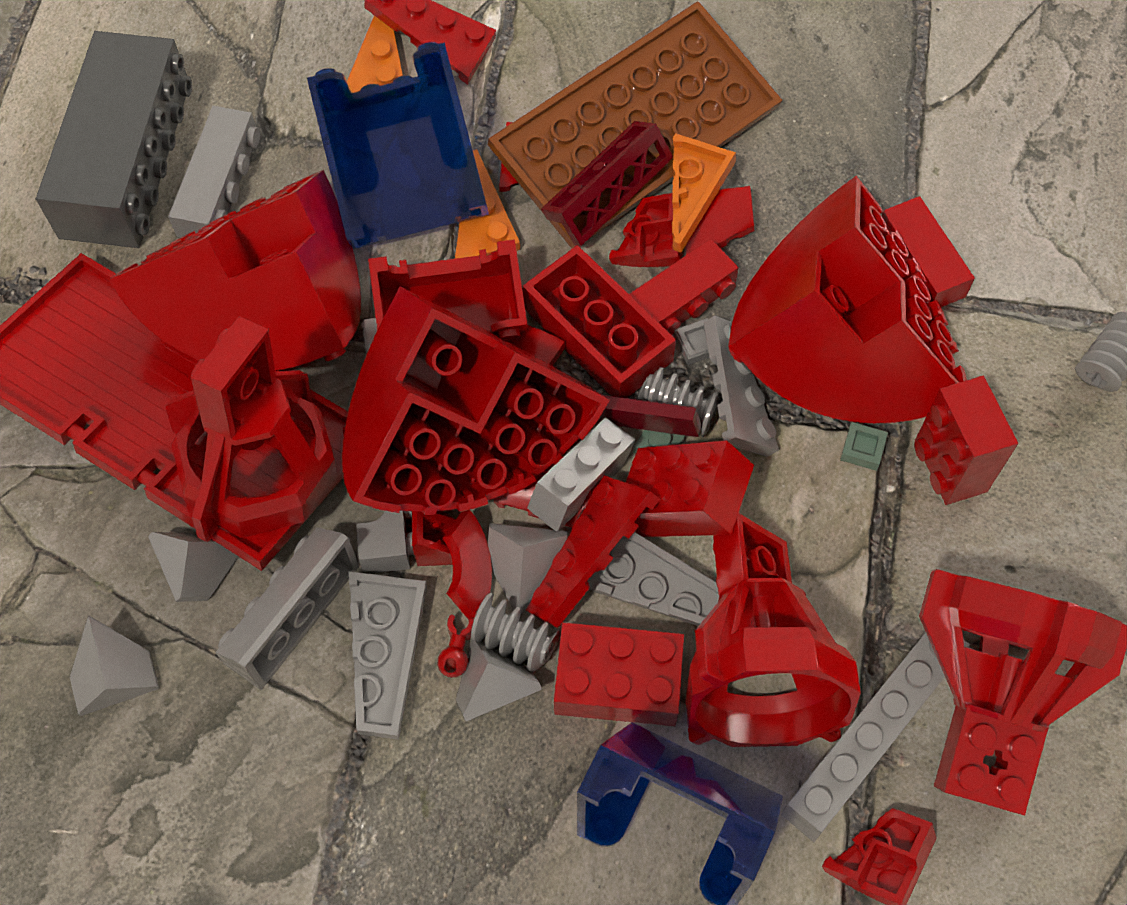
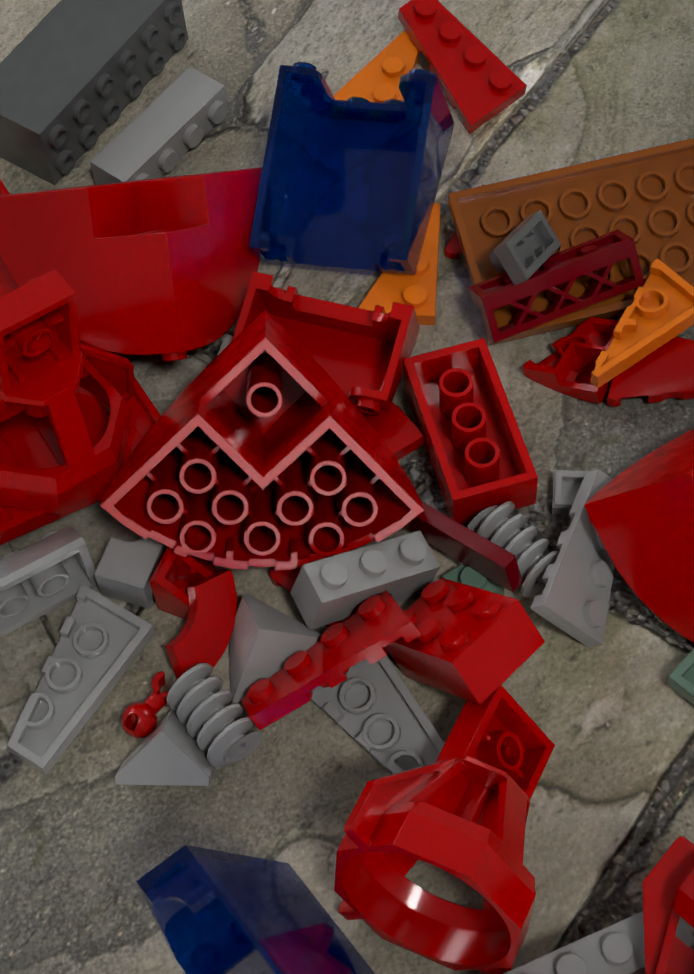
camera: 30 degrees right, 5 degrees down
red brick [554,622,684,727] -> none
red brick [629,239,739,335] -> none
none -> dark grey tile [490,210,562,285]

